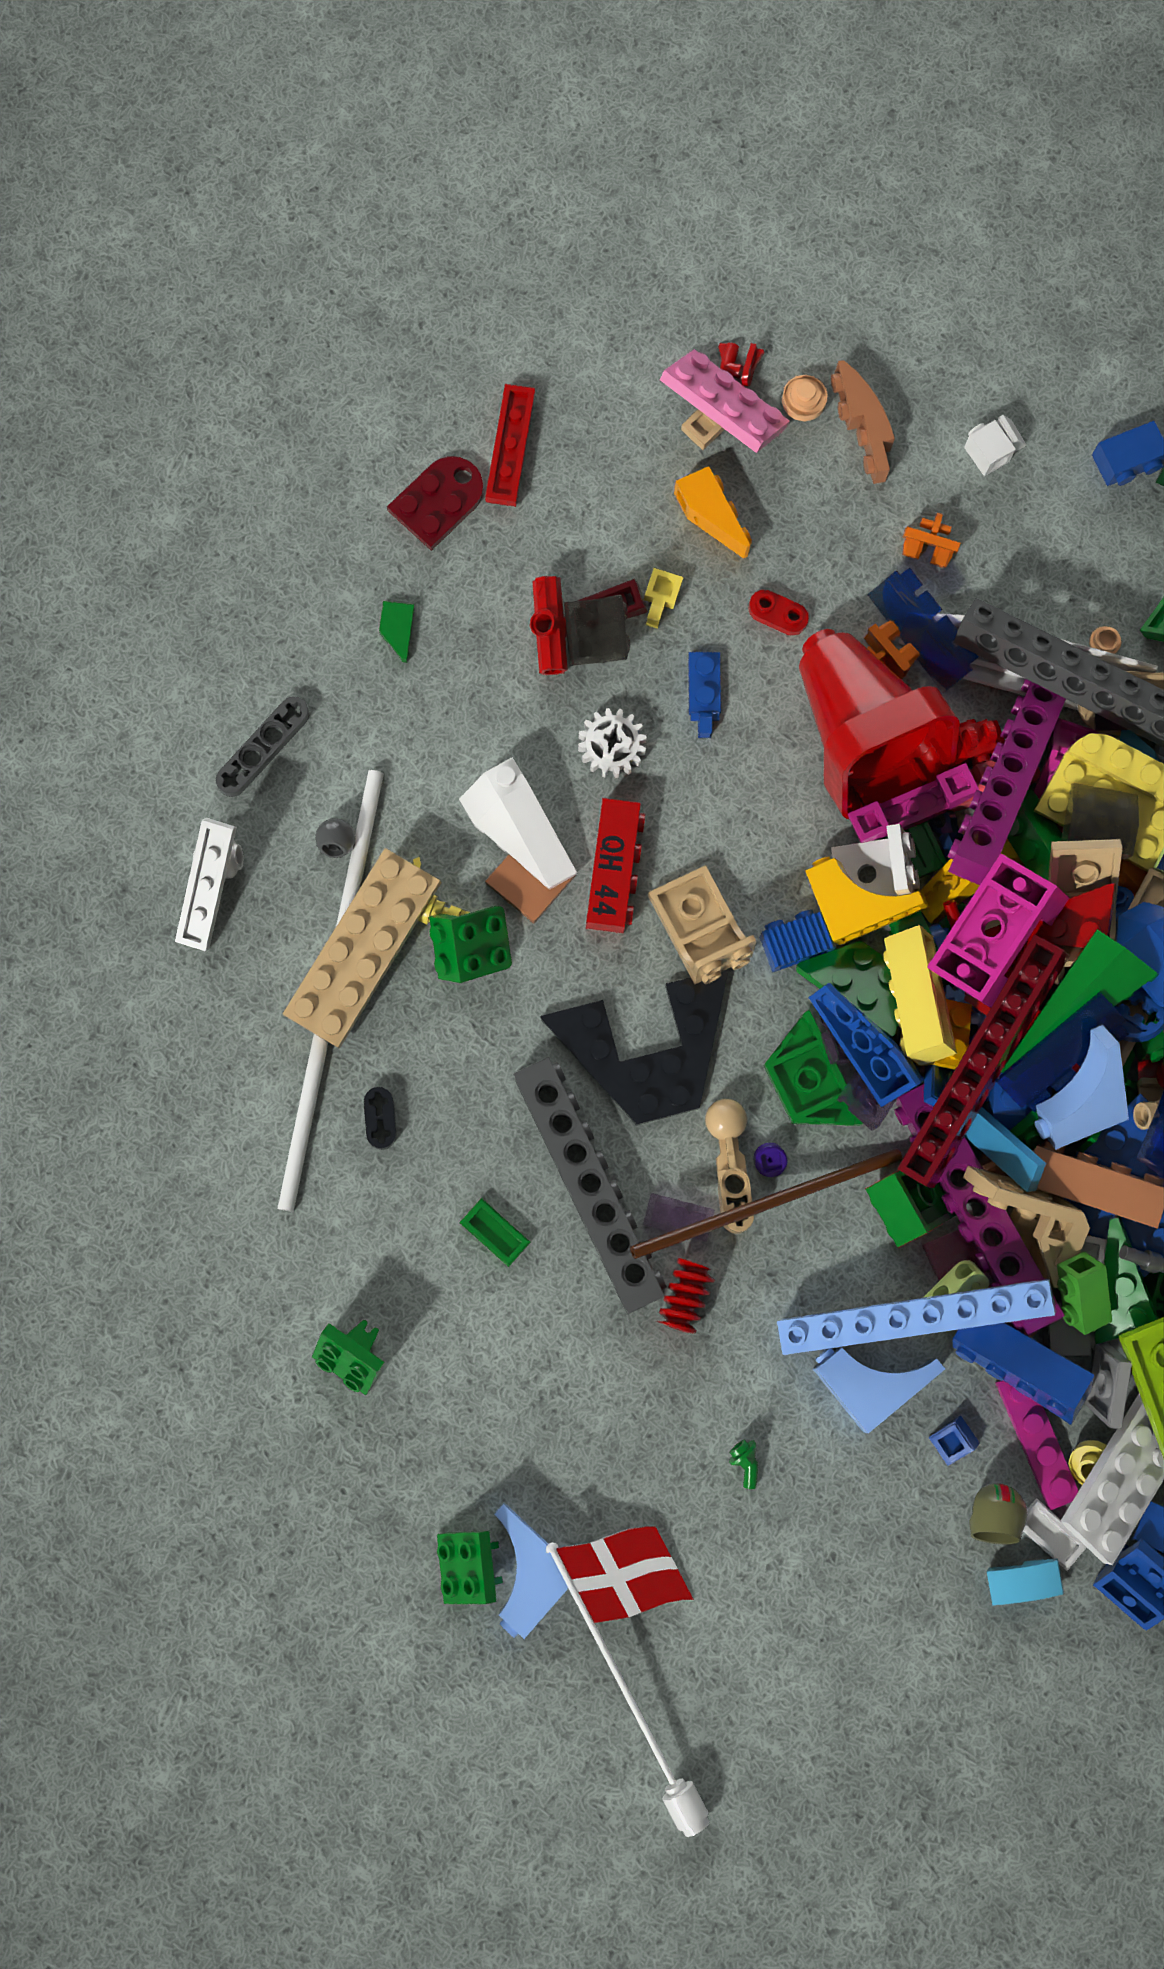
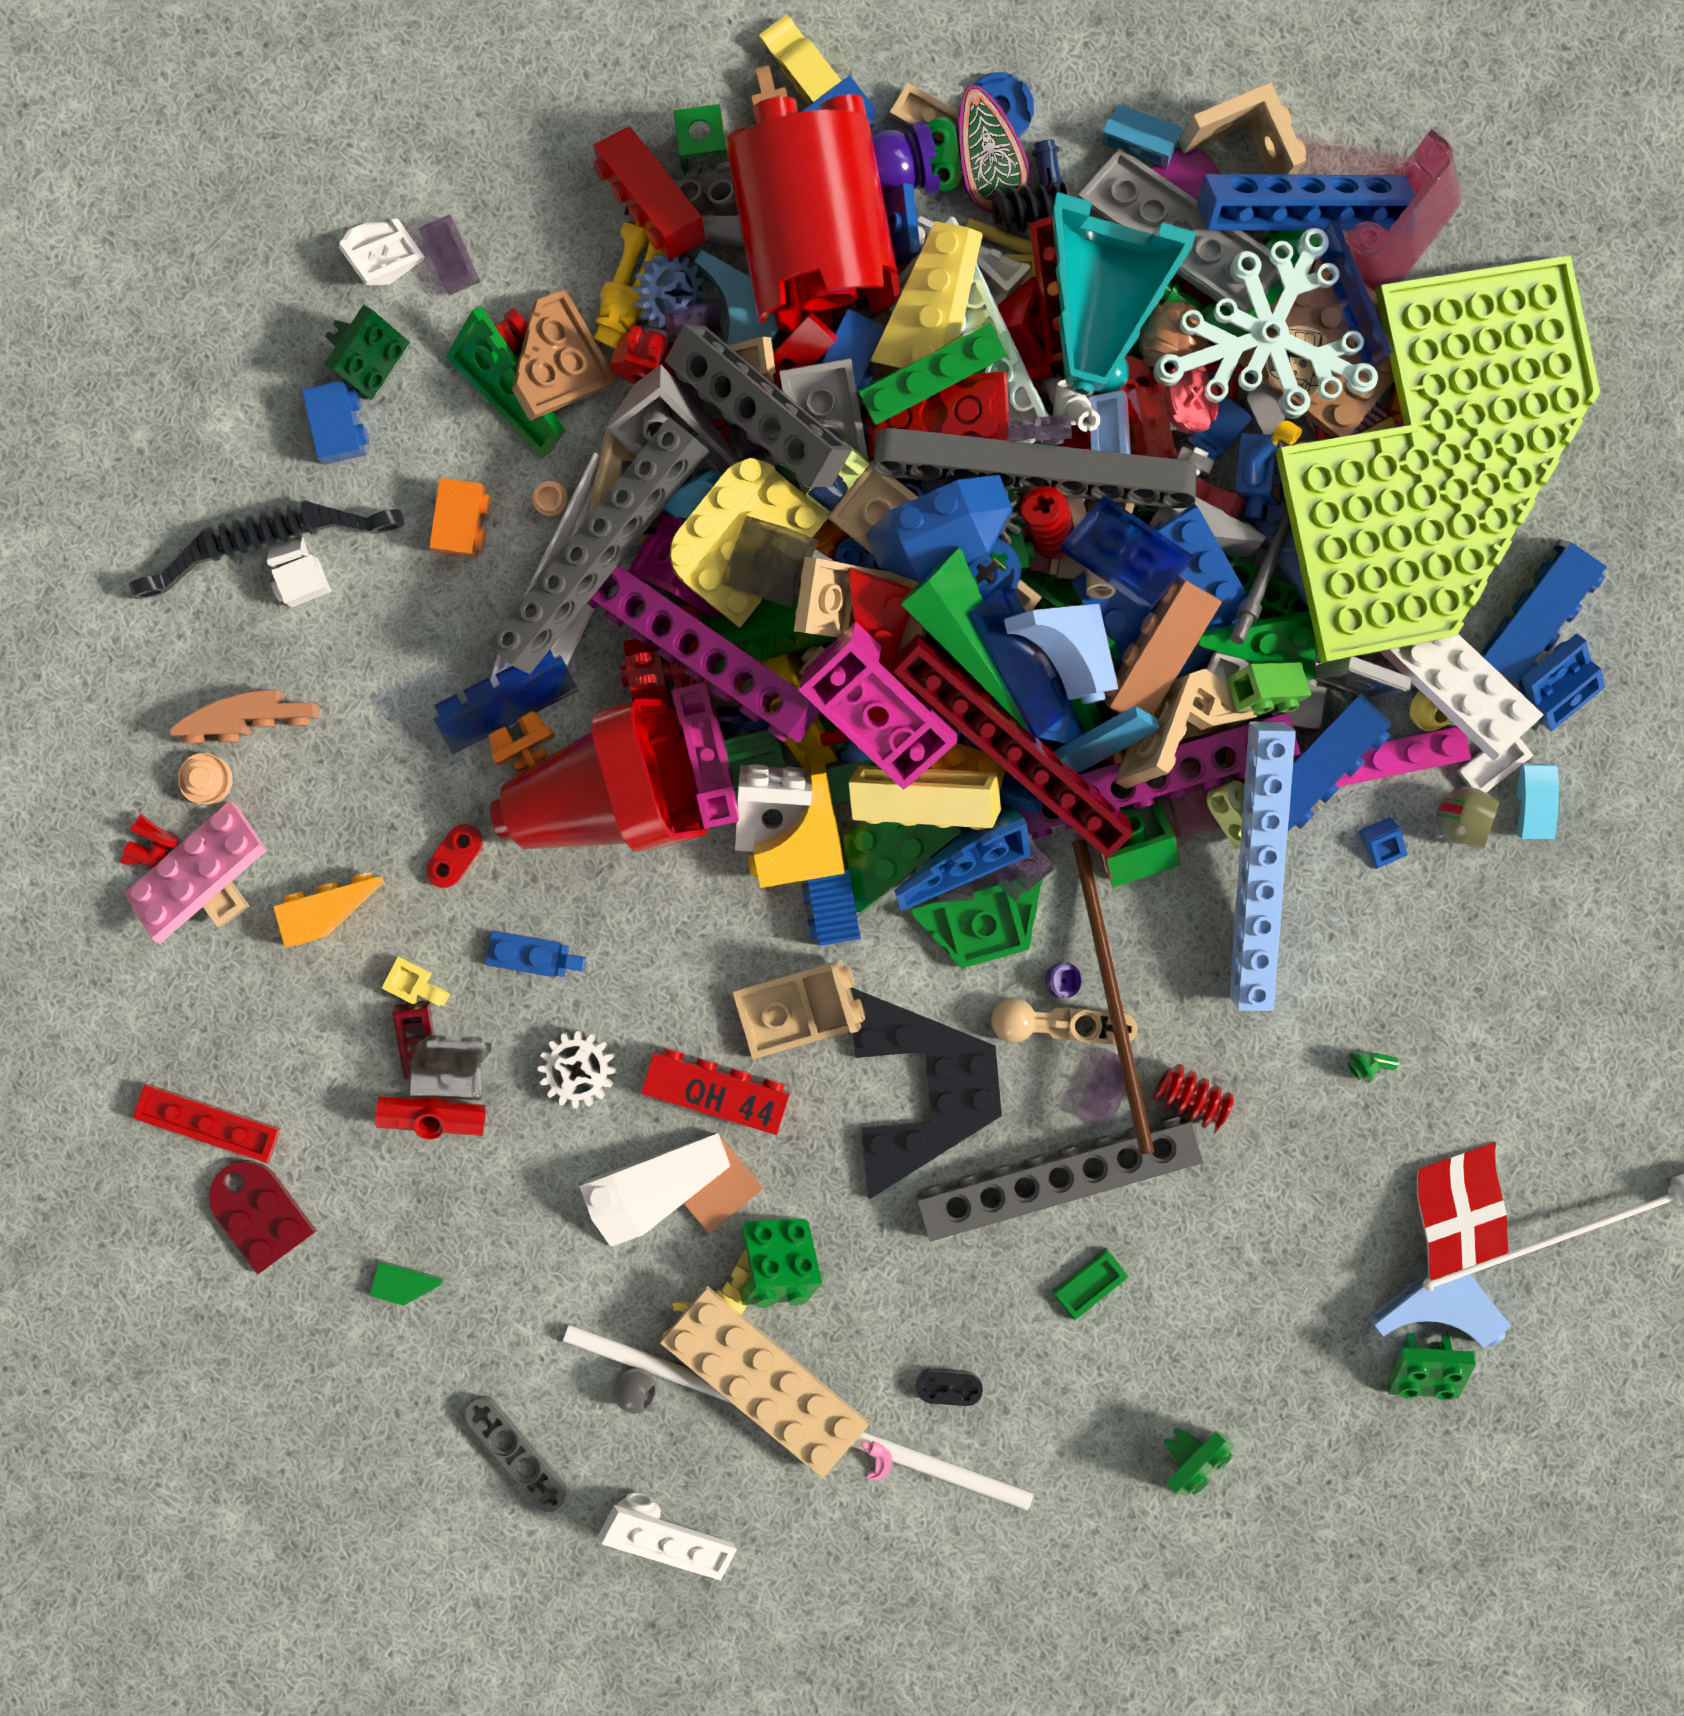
camera: 75 degrees left, 10 degrees up
light blue arch [813,1348,945,1434] -> none
orange hips [902,512,961,568] -> none
none -> black piece [129,500,405,599]
none -> orange brick [429,478,491,559]
none -> bright pink piece [861,1441,892,1481]

